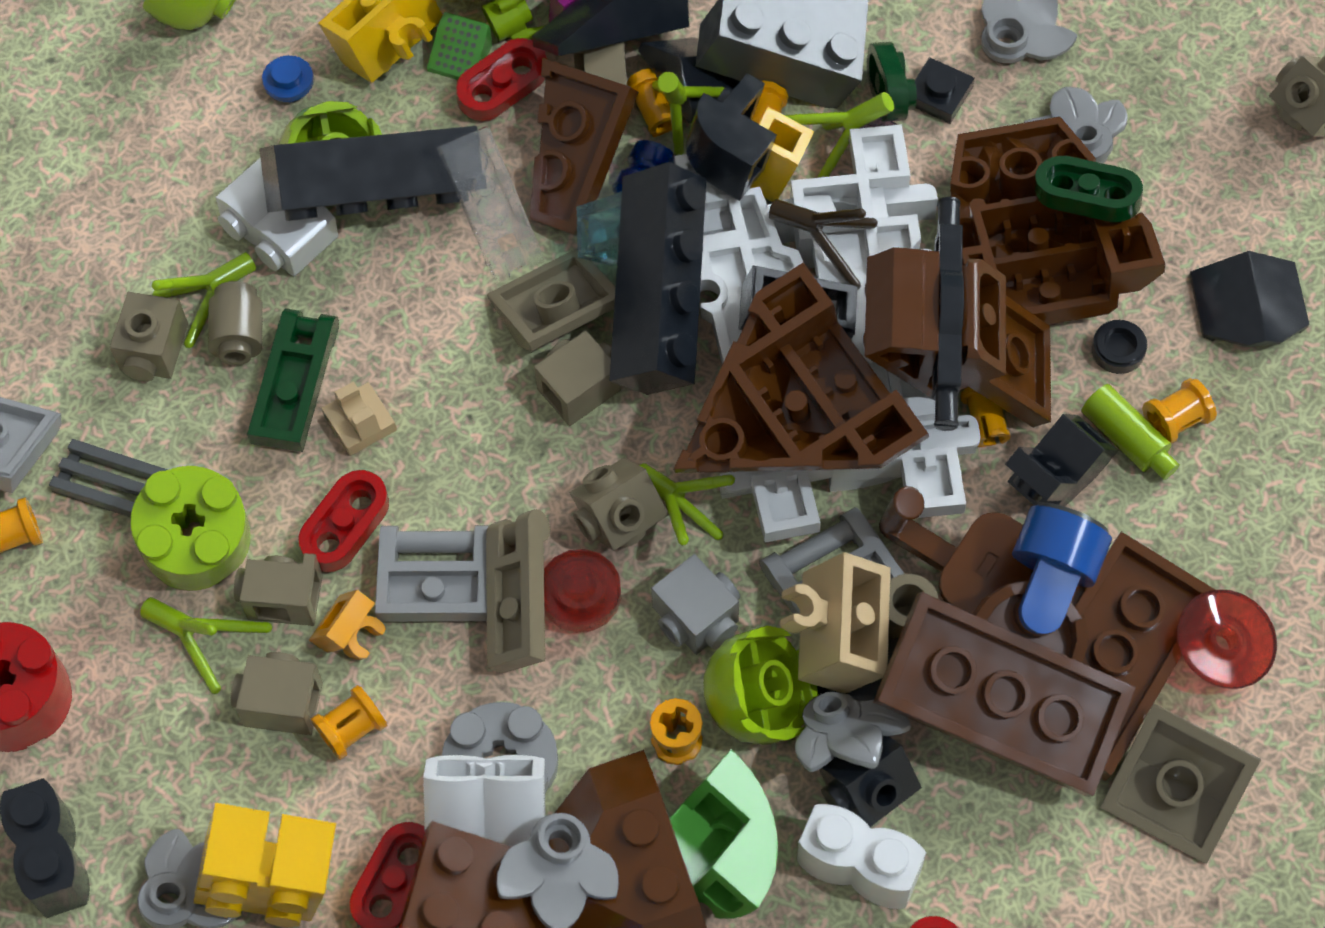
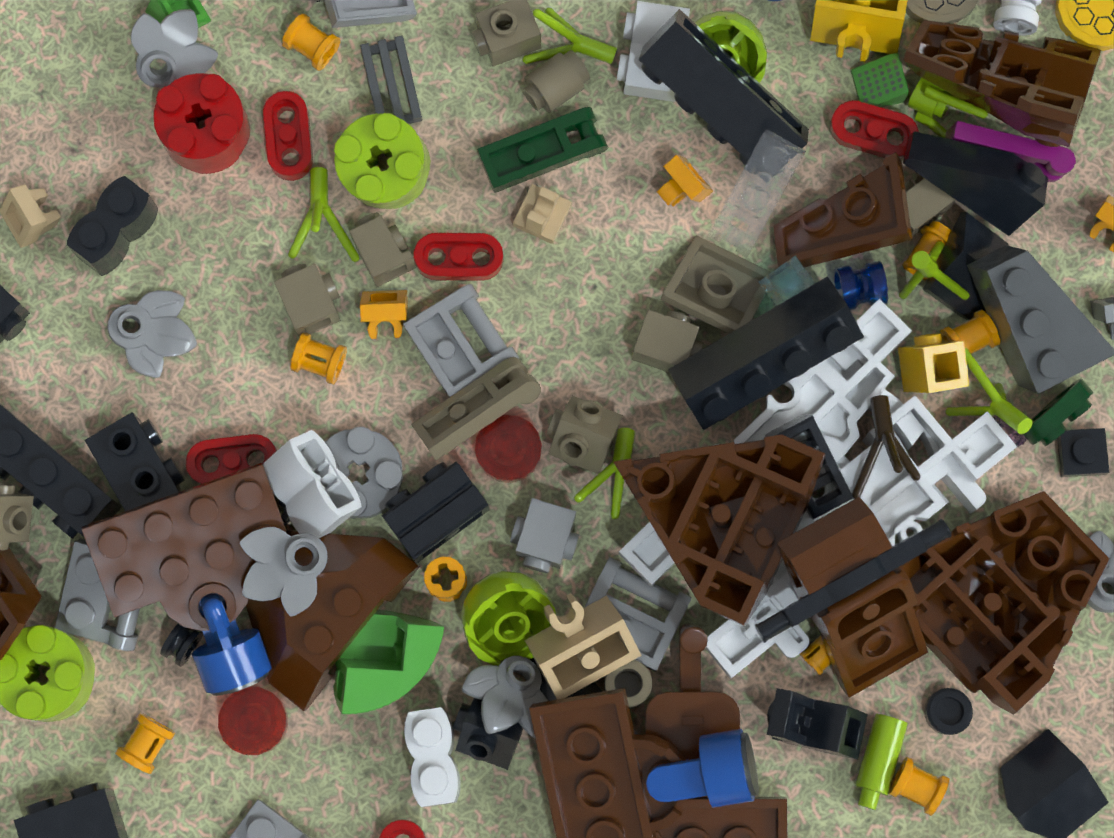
camera: 55 degrees right, 15 degrees up
yellow piece [193,802,336,927] -> none
black brick [686,73,777,201] -> none
dark green plate [1035,156,1143,222] -> none
none -> red plate [263,91,313,181]
none -> black brick [382,462,490,564]
none -> light orange tile [657,154,713,207]

